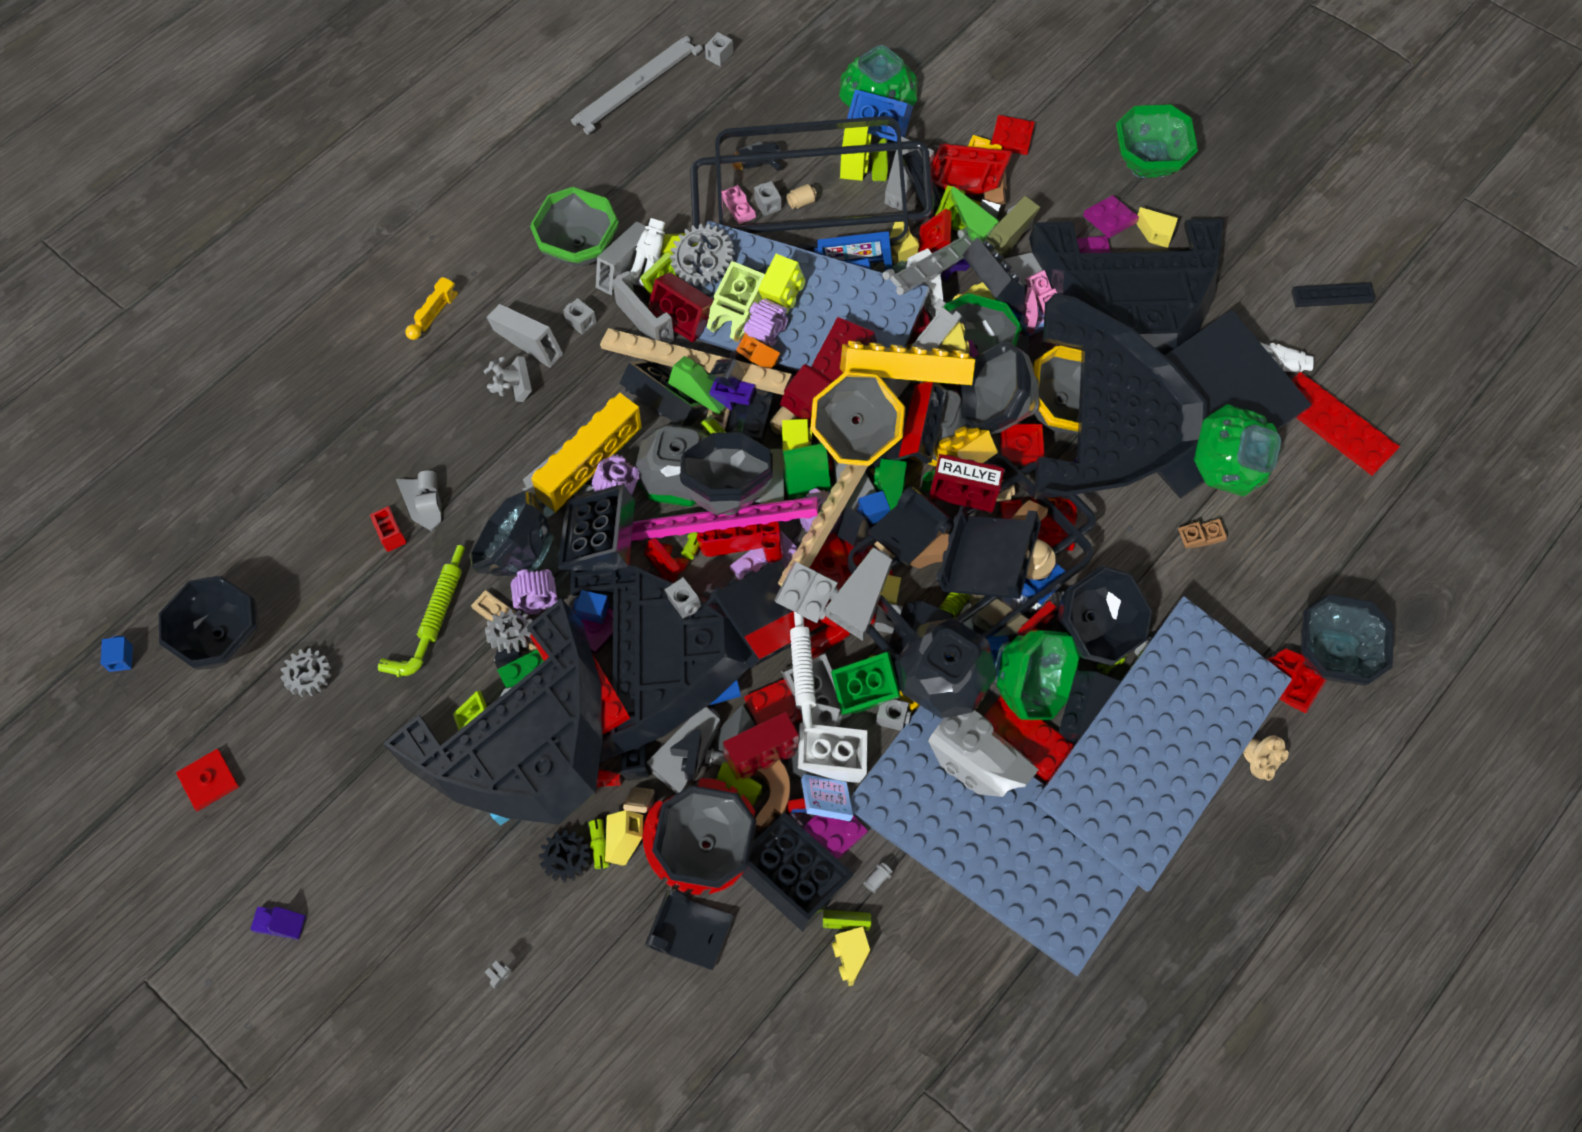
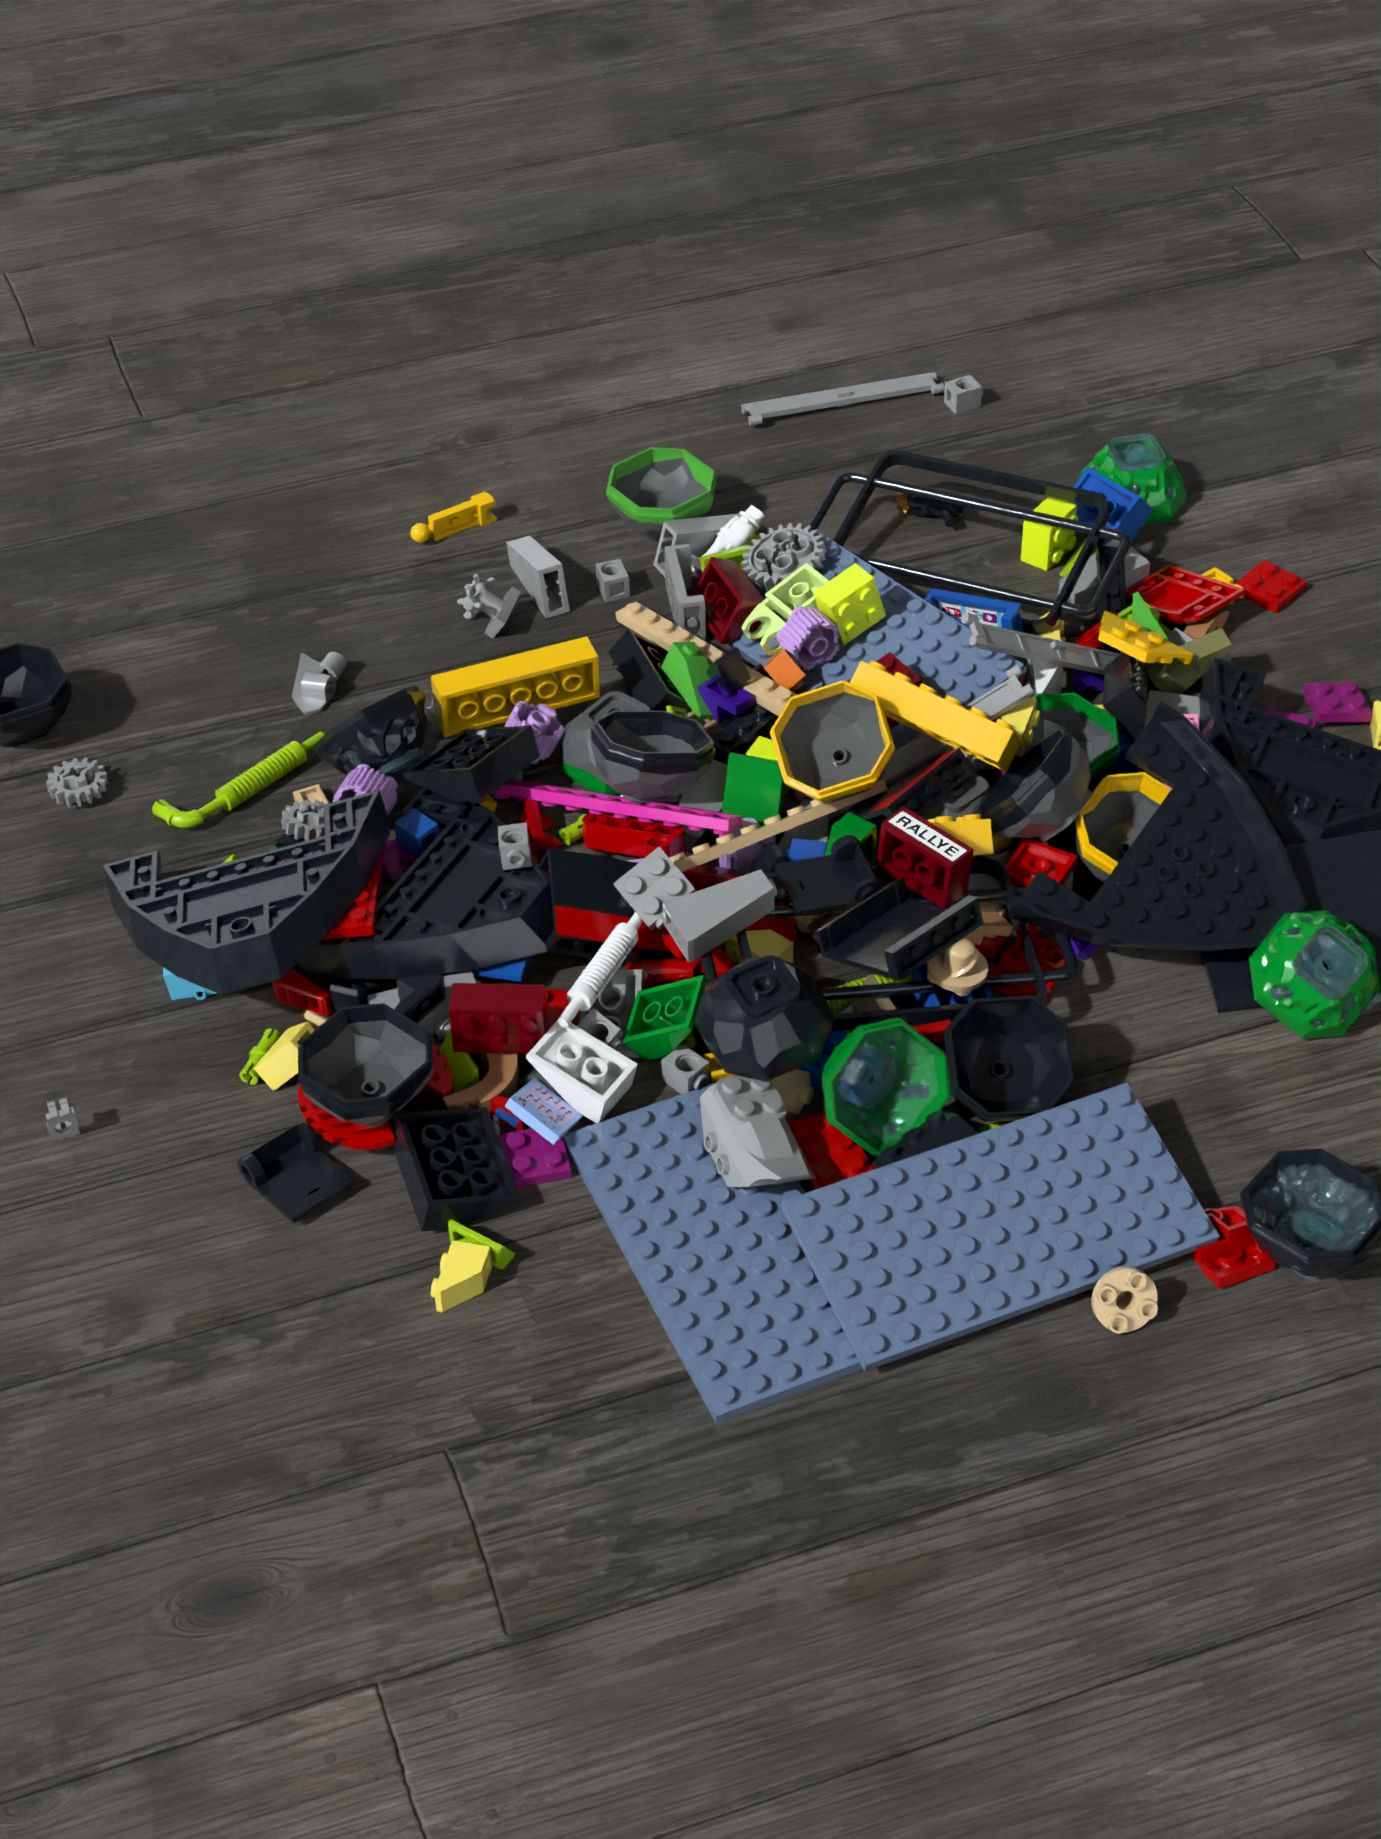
camera: 30 degrees right, 20 degrees down
red slope [370,506,406,552] -> none
black gear [539,830,591,883] -> none
bright pink slope [722,185,756,225] -> none
light grey brick [754,181,781,216] -> none
tan brick [787,184,817,209] -> none
light grey pin [863,862,893,893] -> none
medium nougat slope [1178,519,1227,548] -> none
none -> yellow wing [1098,611,1194,664]

